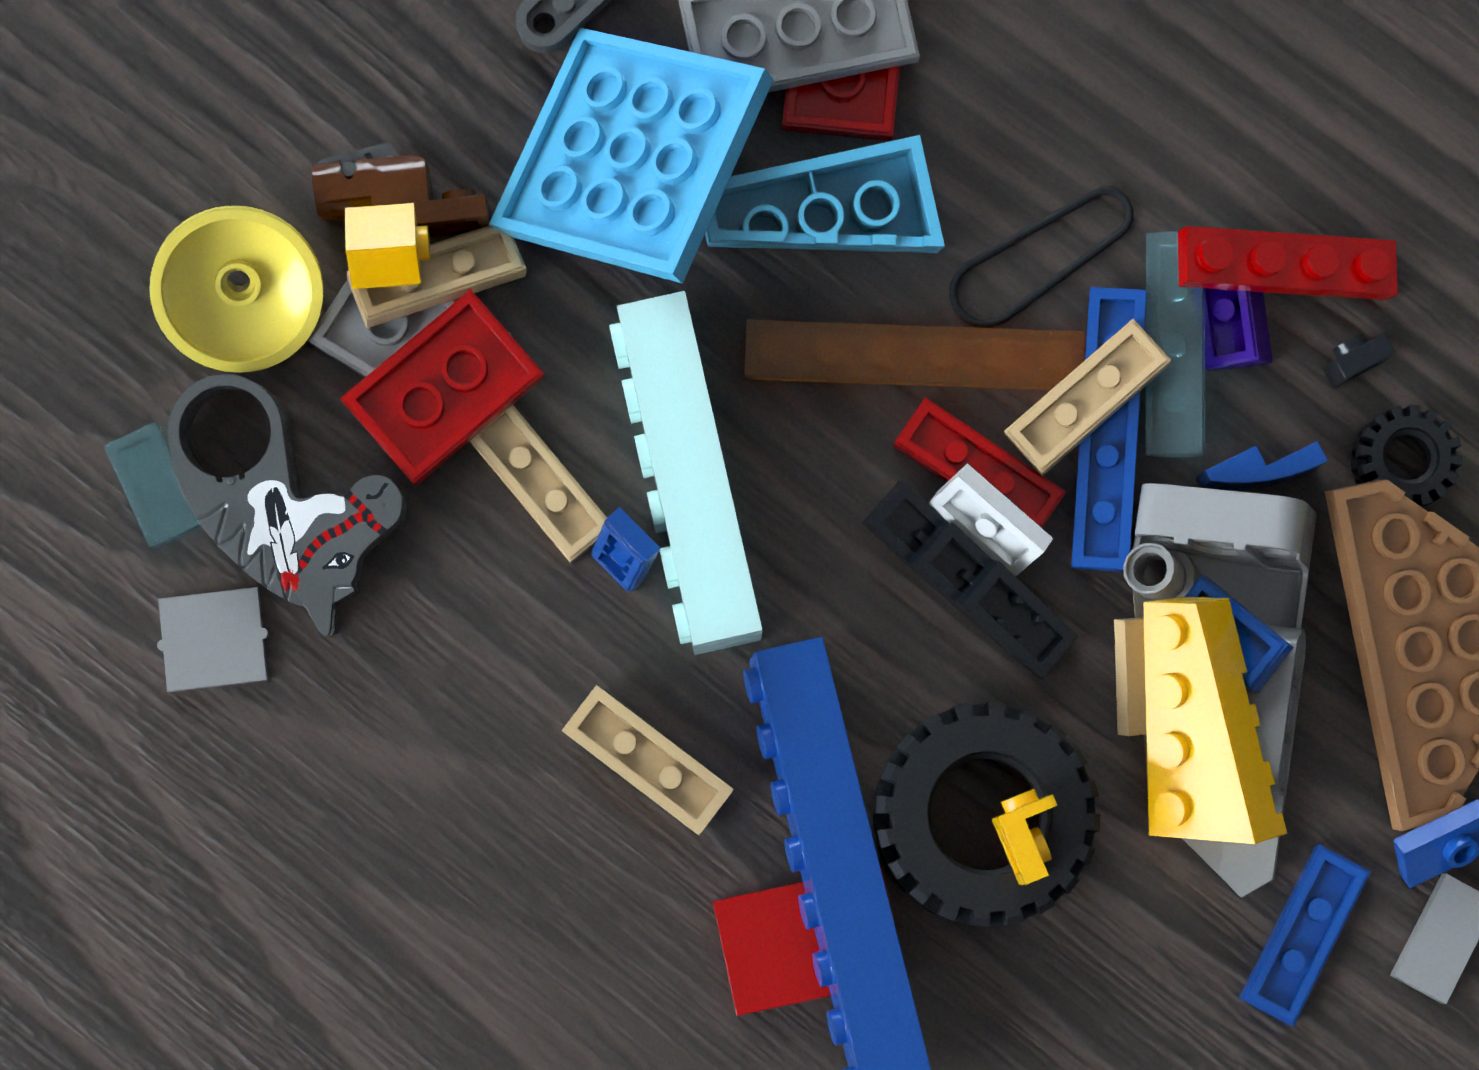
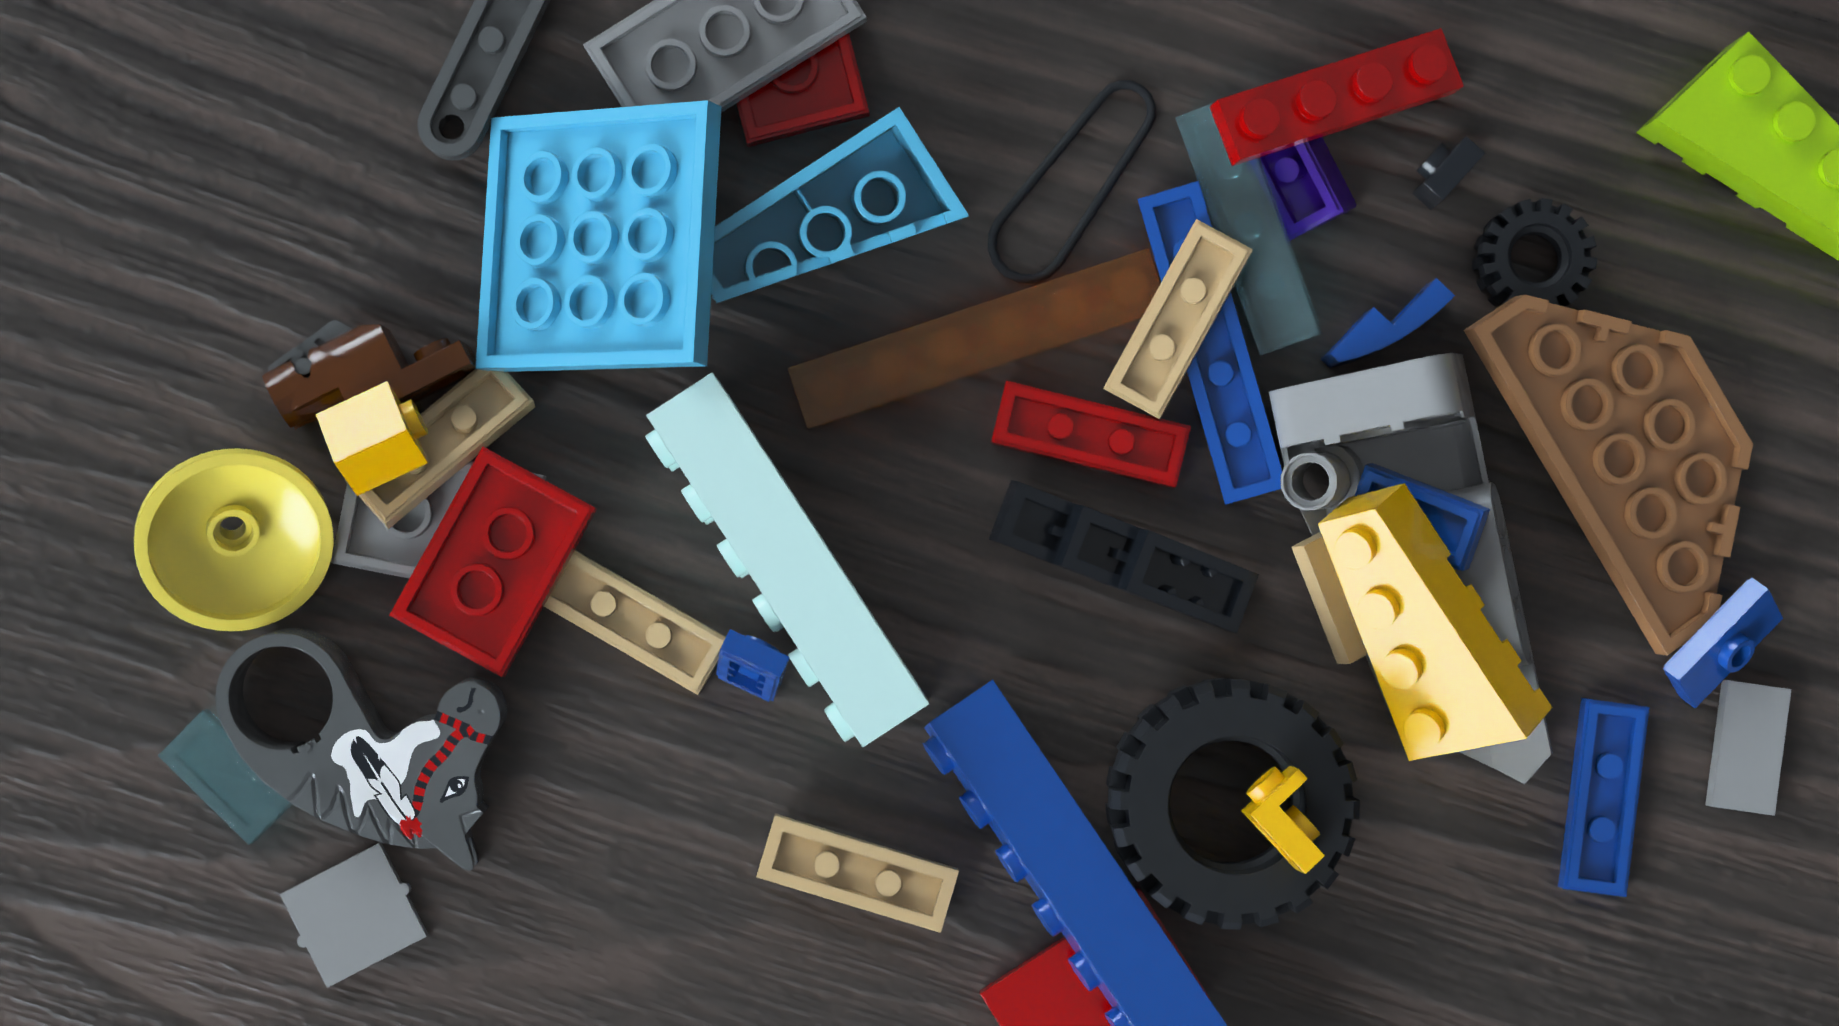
camera: 25 degrees left, 5 degrees up
white plate [929,463,1053,576] -> none

